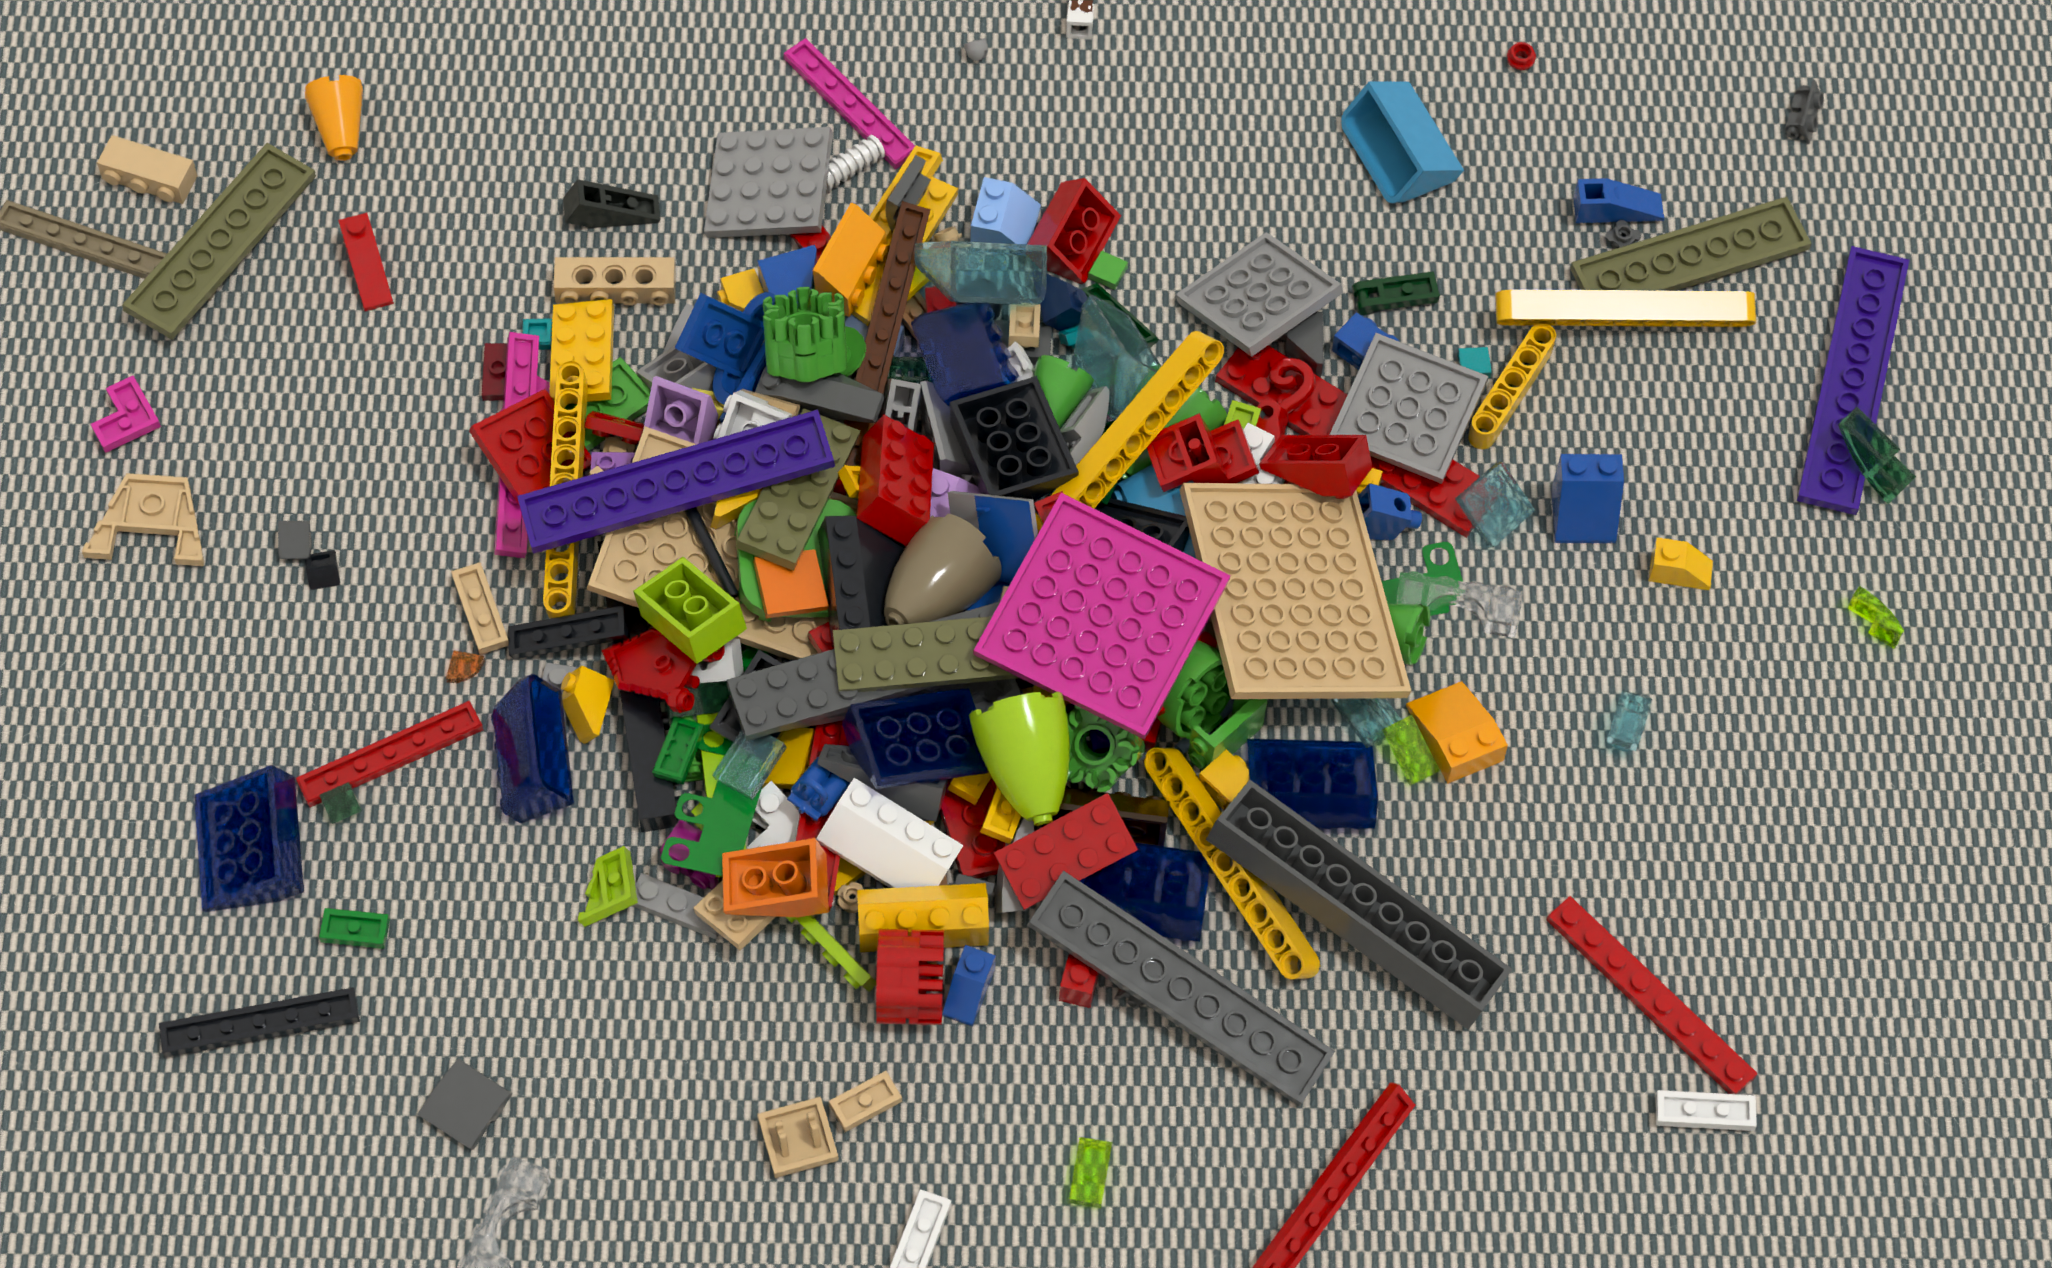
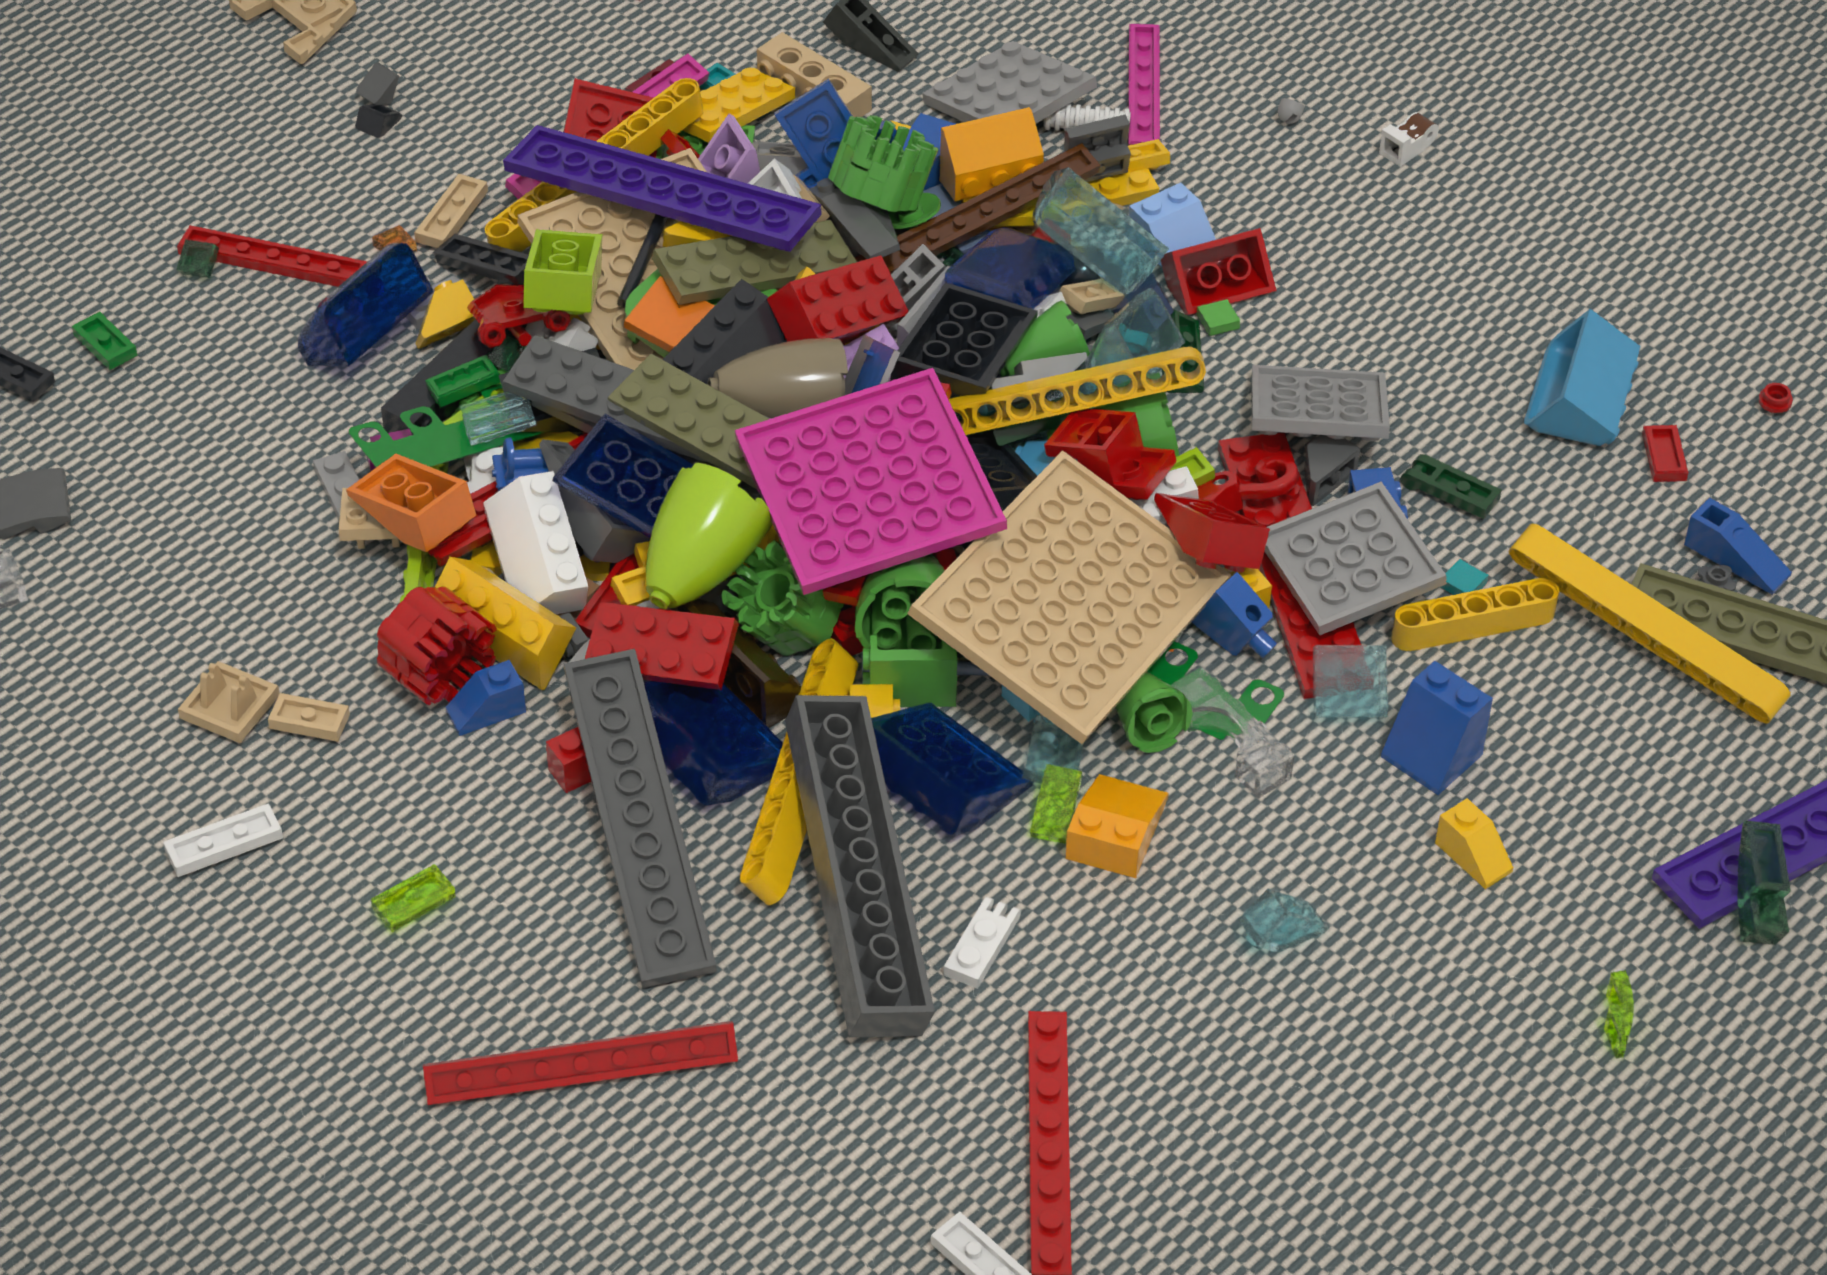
camera: 45 degrees right, 15 degrees down
clear blue slope [194,765,304,912] -> none
lime wing [578,846,638,927] -> none
none -> white hinge [944,896,1021,989]
none -> red tile [1642,425,1689,482]

